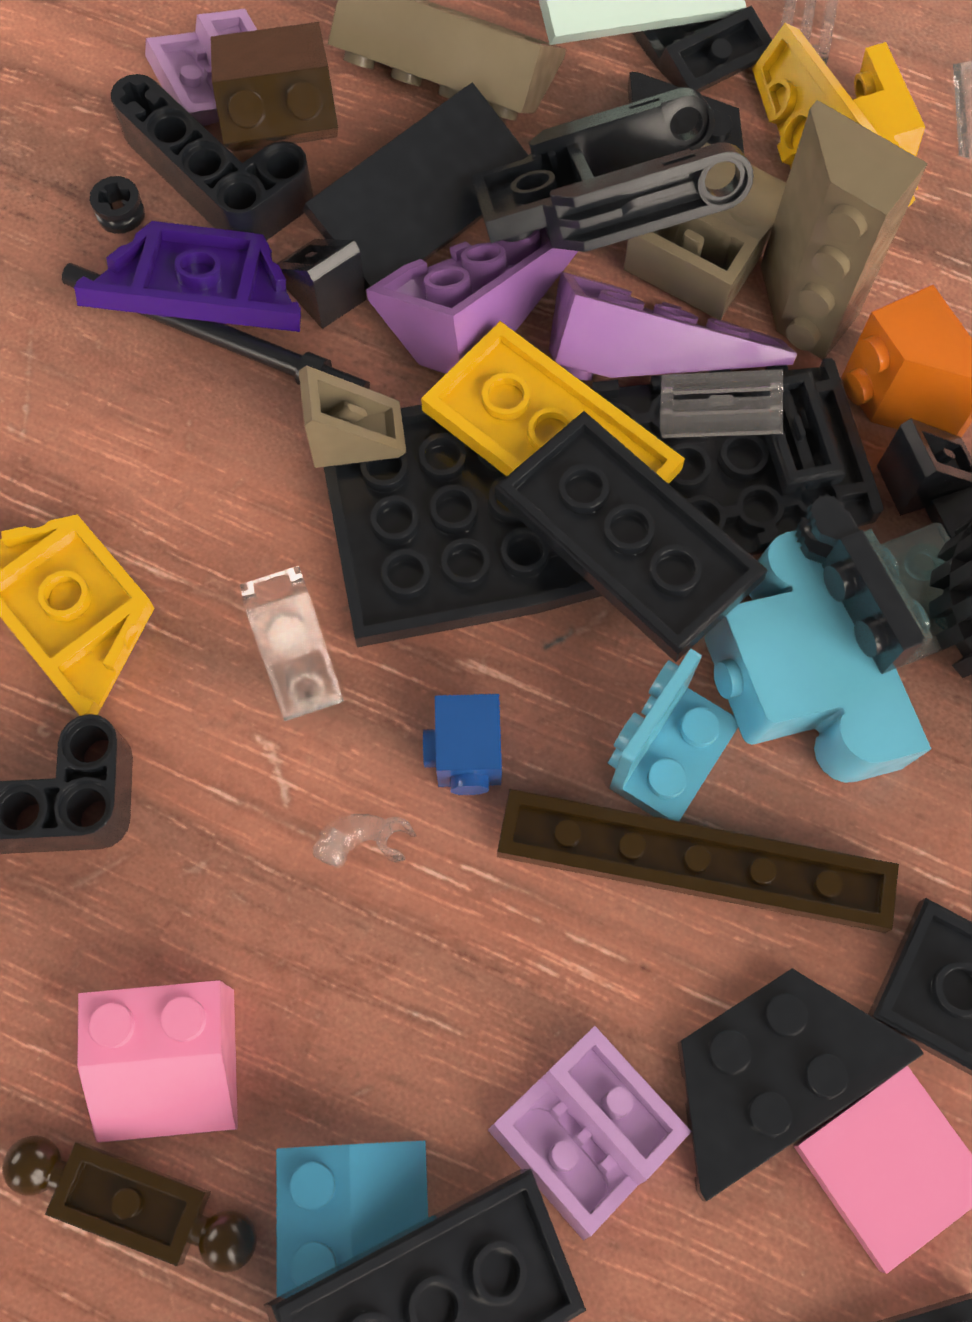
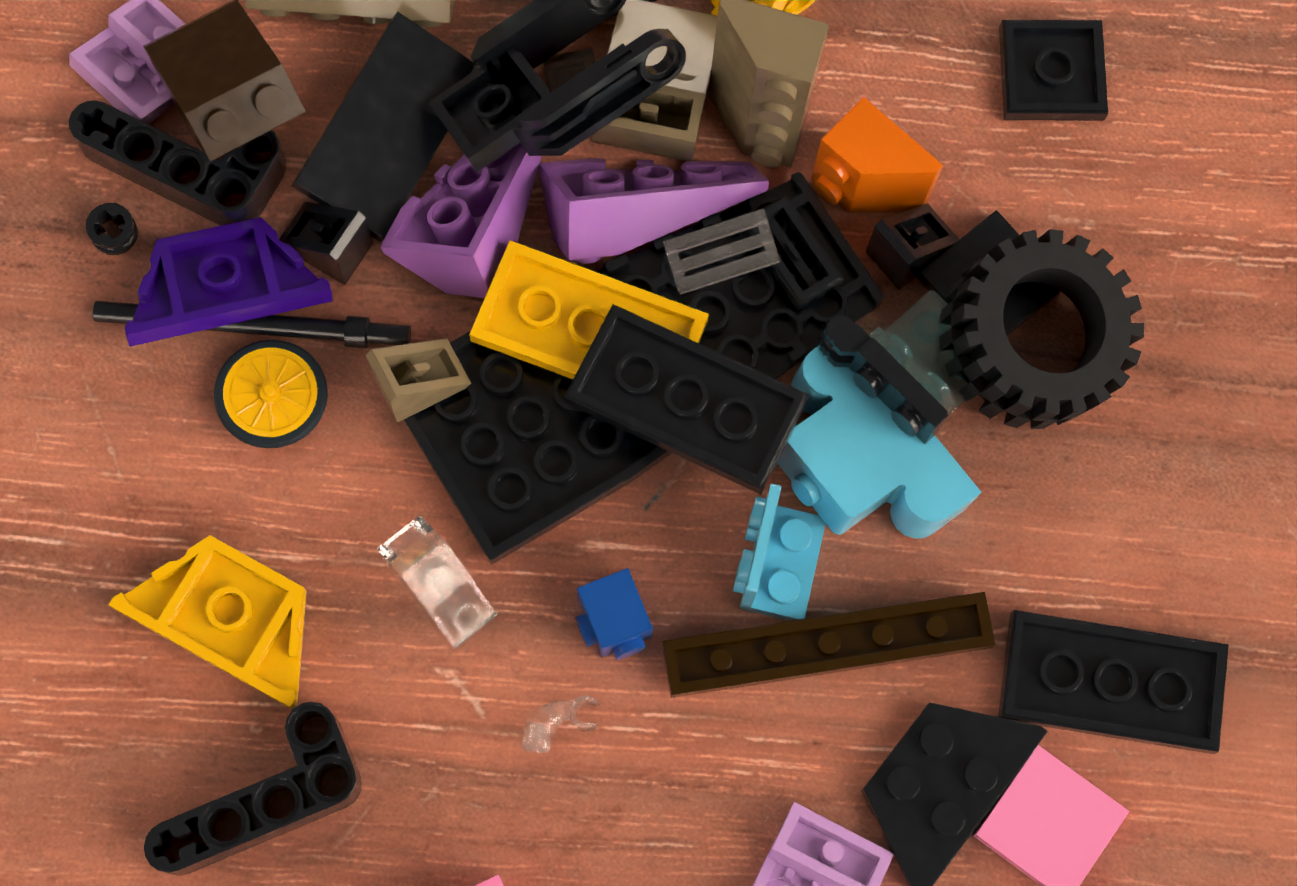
camera: 25 degrees left, 5 degrees up
none -> yellow wheel [214,340,328,448]

